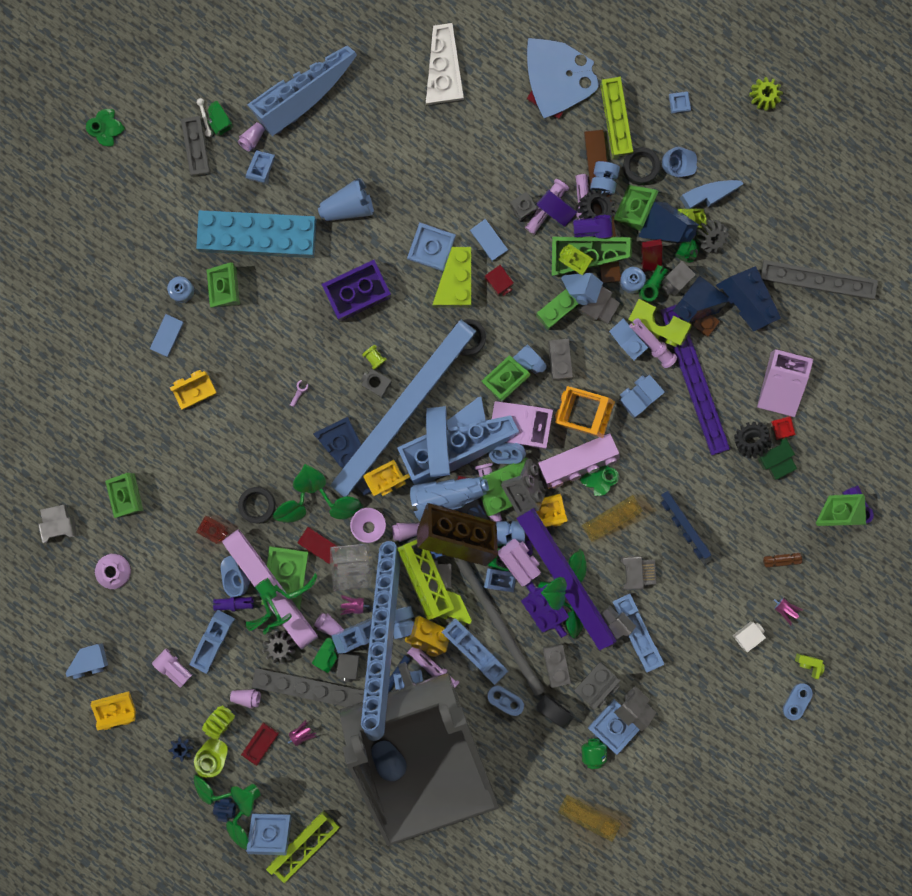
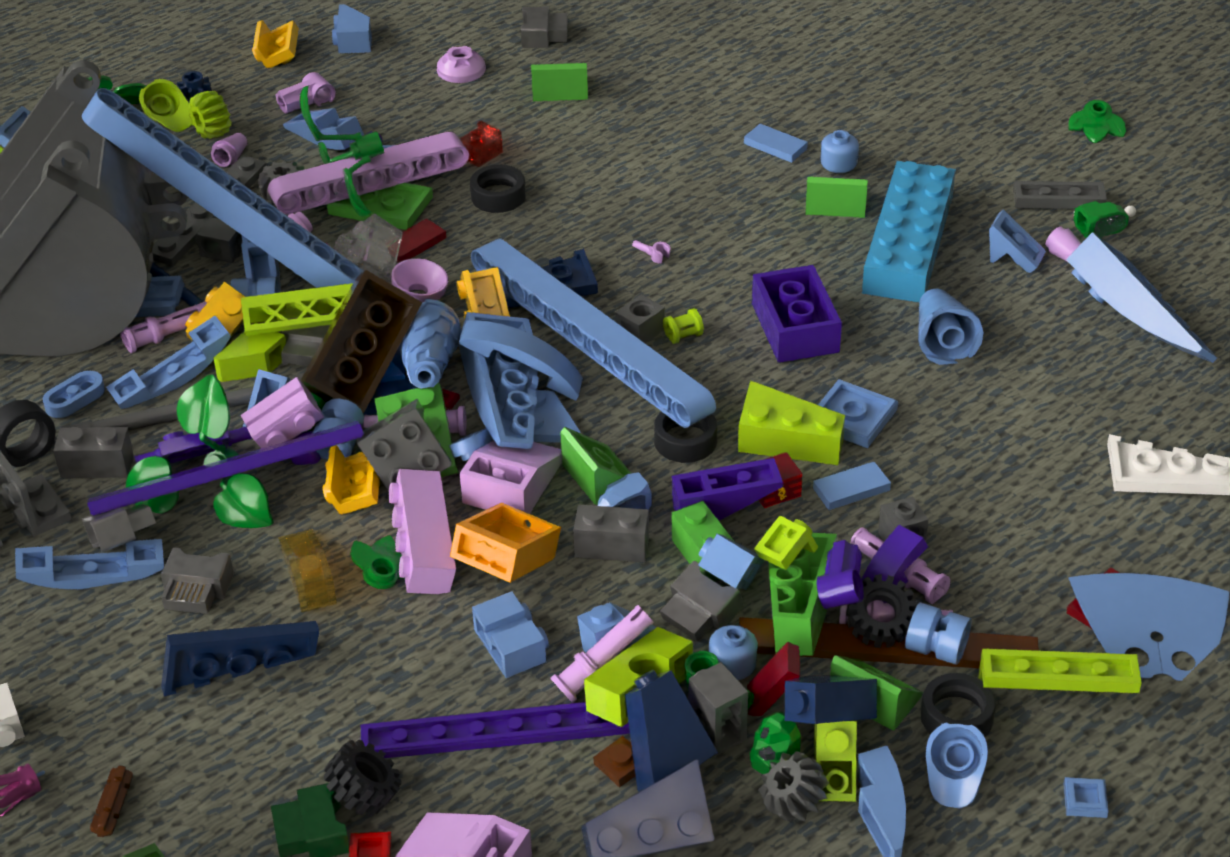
camera: 105 degrees right, 45 degrees down
yellow bracket [170,370,217,410] -> none
green plant [273,464,363,523] -> none
none -> dark purple slope [672,458,783,521]

